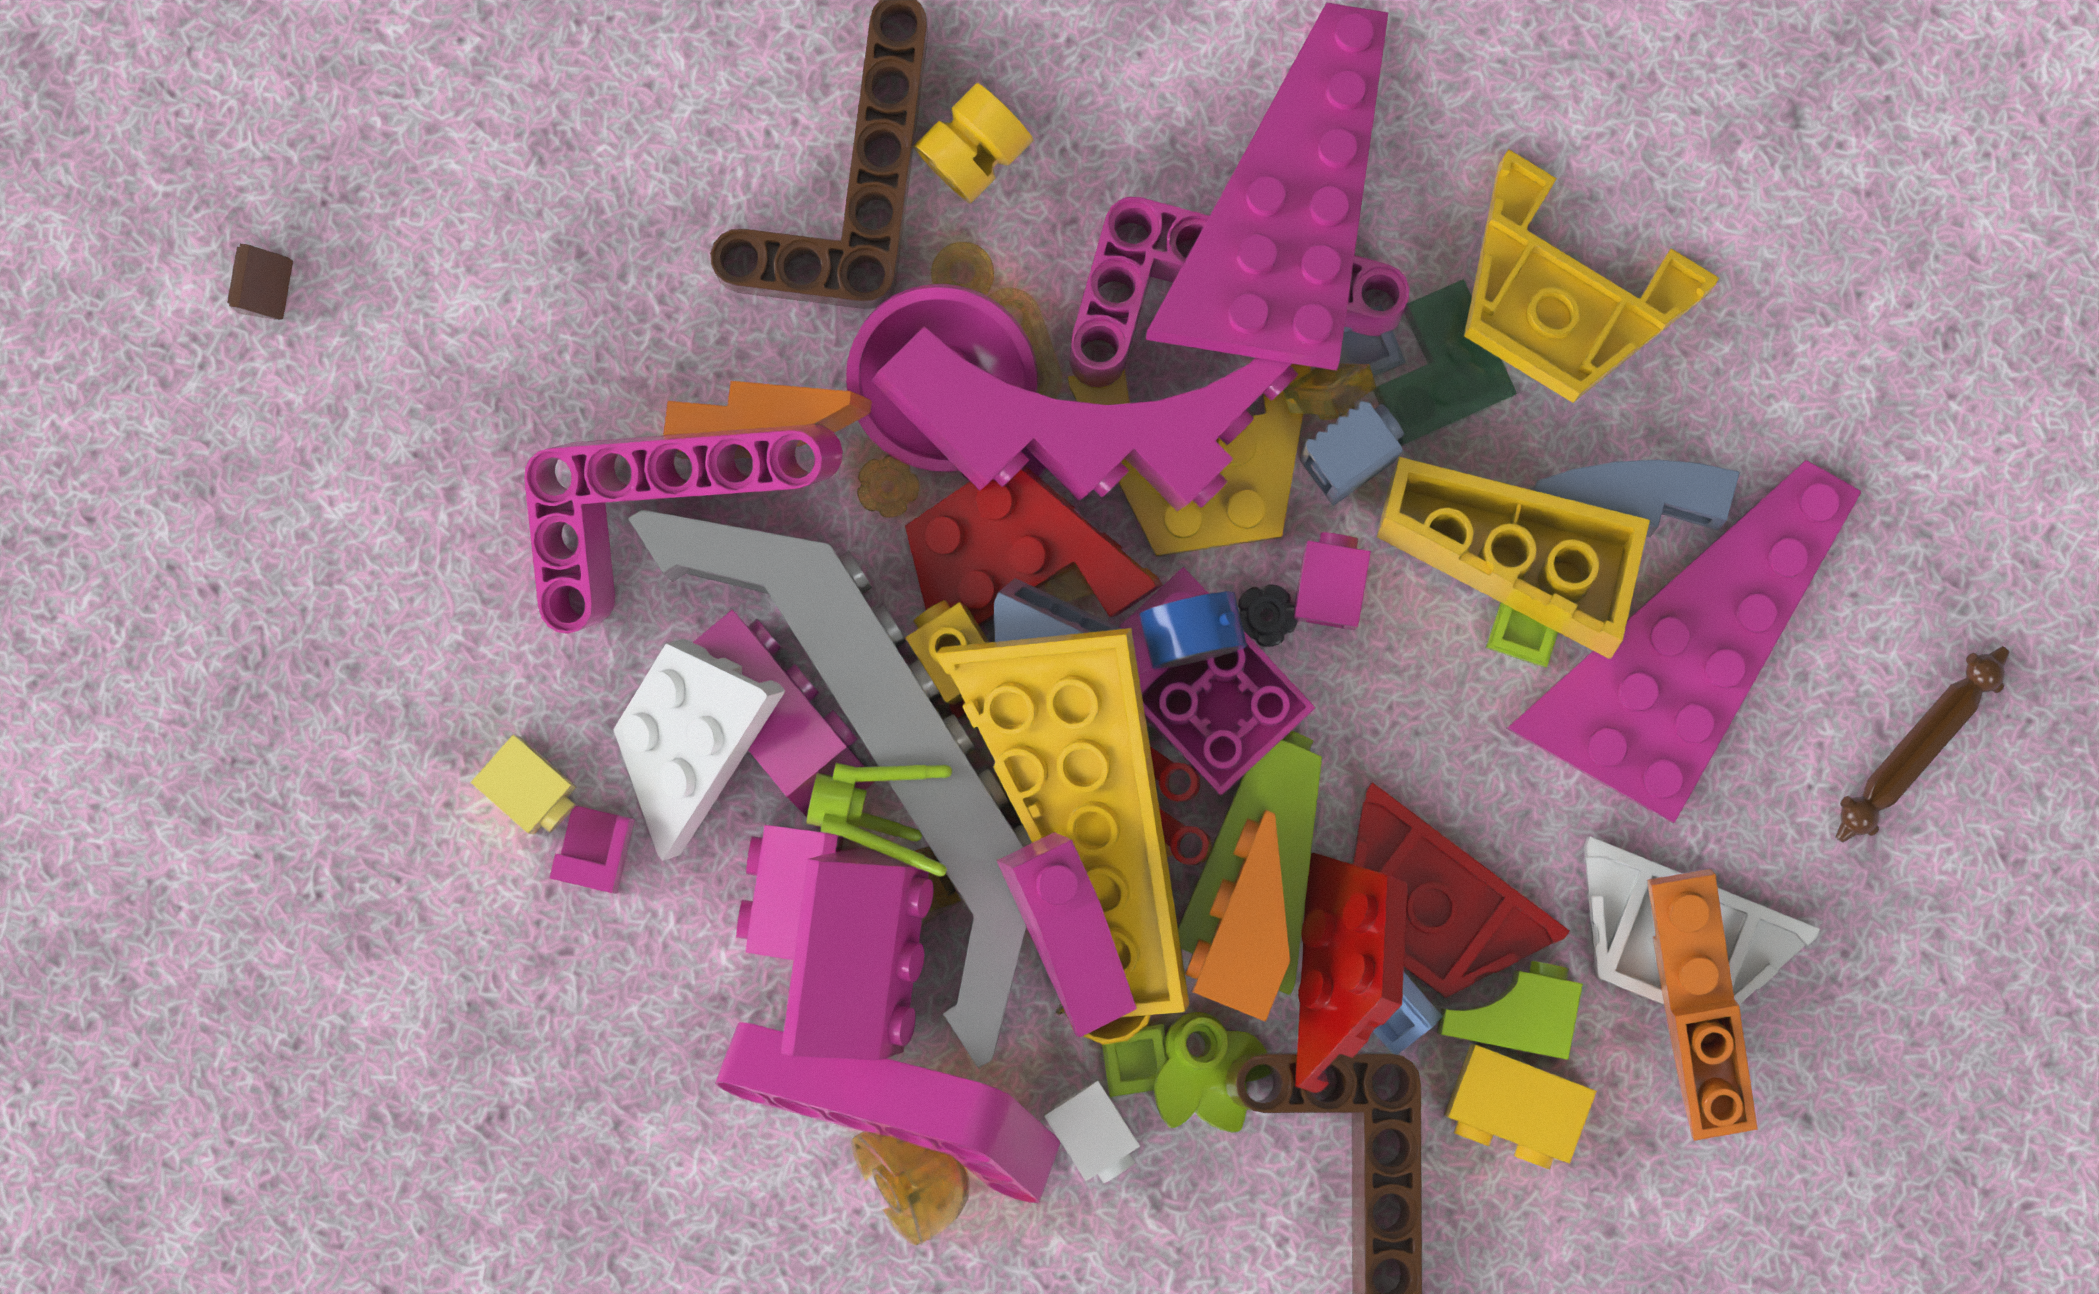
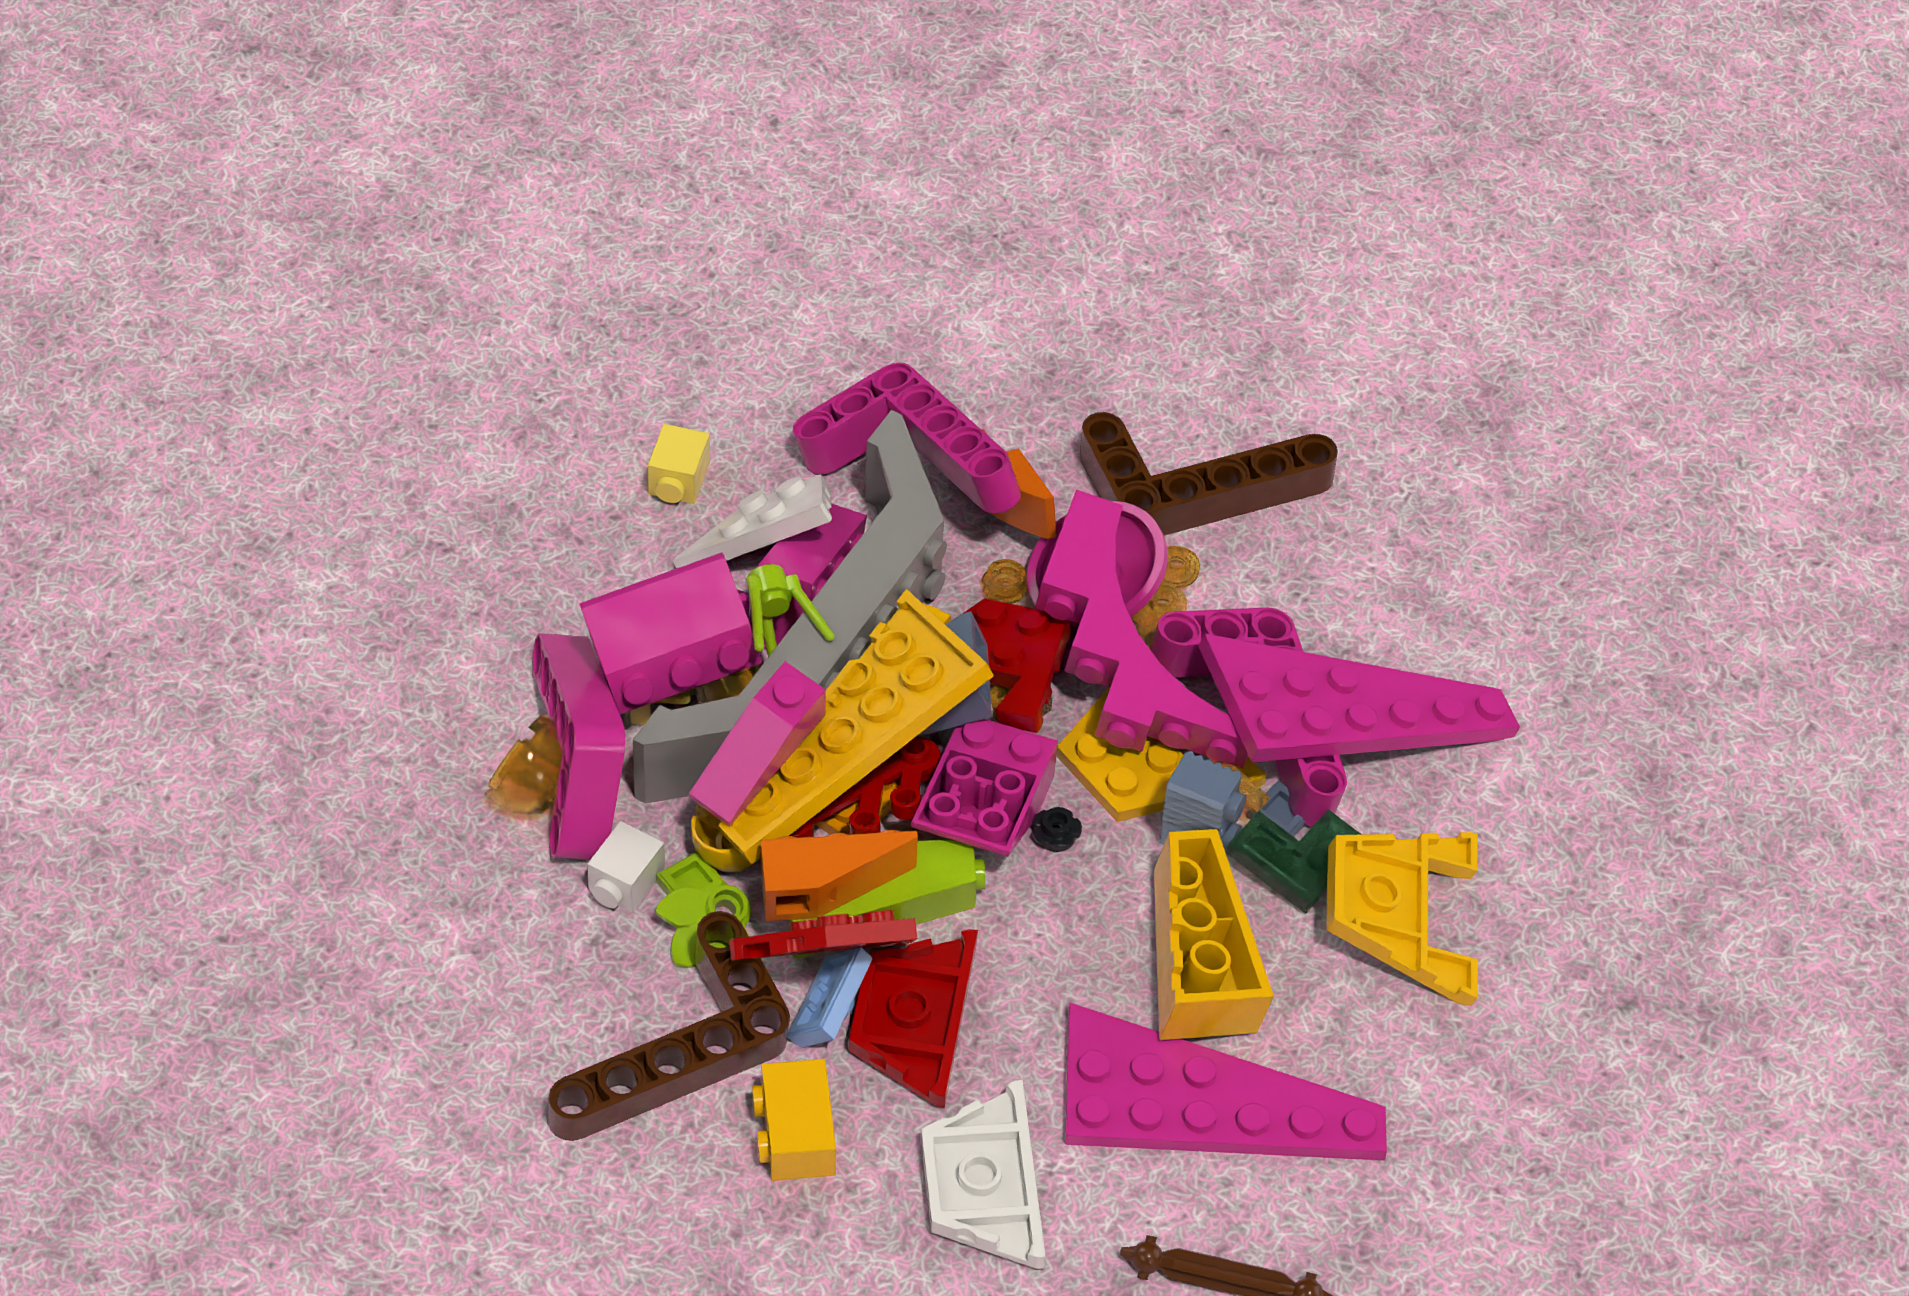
camera: 60 degrees right, 35 degrees down
reddish brown slope [227,243,293,320] -> none
dark pink panel [549,806,635,894] -> none
yellow wheel [913,83,1034,204] -> none
blue piece [1139,591,1247,669] -> none
dark pink brick [1293,532,1371,631] -> none
lime arch [1437,961,1583,1060] -> none
lime tile [1485,602,1558,668] -> none
sand blue slope [1532,460,1740,537] -> none
orange slope [1647,869,1758,1141] -> none

